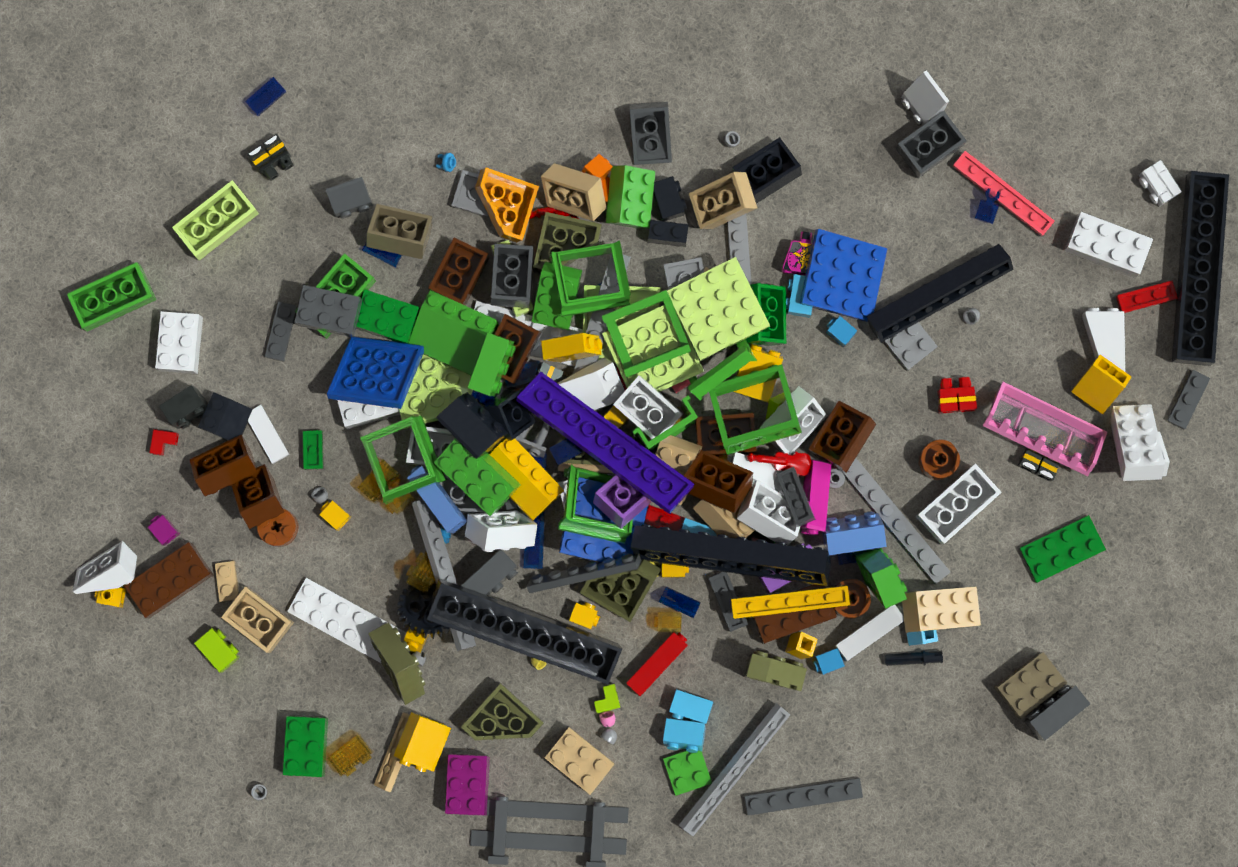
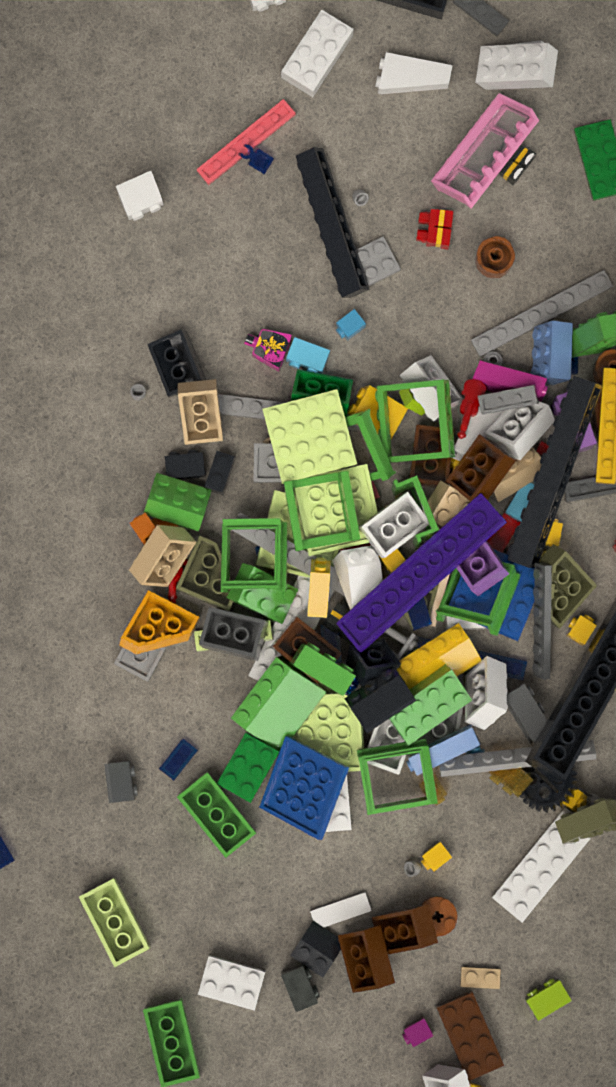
camera: 85 degrees left, 0 degrees up
red piece [150,429,179,456] -> none
tan brick [221,587,294,653] -> none
pearl dark grey hips [247,134,294,181] -> none
dark grey plate [265,301,298,362] -> none
dark grey brick [295,285,362,338] -> none
green plate [303,430,324,470] -> none
clear yellow brick [357,459,401,504] -> none
dark tan brick [367,204,432,259] -> none
reddish brown brick [428,237,490,306] -> none
dark azure plate [436,153,456,172] -> none
dark grey slope [630,102,672,165] -> none
clear yellow brick [654,612,682,633] -> none
clear blue plate [659,587,701,618] -> none
blue plate [800,229,887,322] -> none
reddish brown brick [809,401,877,473] -> none
dark grey brick [896,111,967,178] -> none
white brick [916,464,1002,545] -> none
yellow brick [1071,354,1131,414] -> none
red plate [1116,280,1178,314] -> none

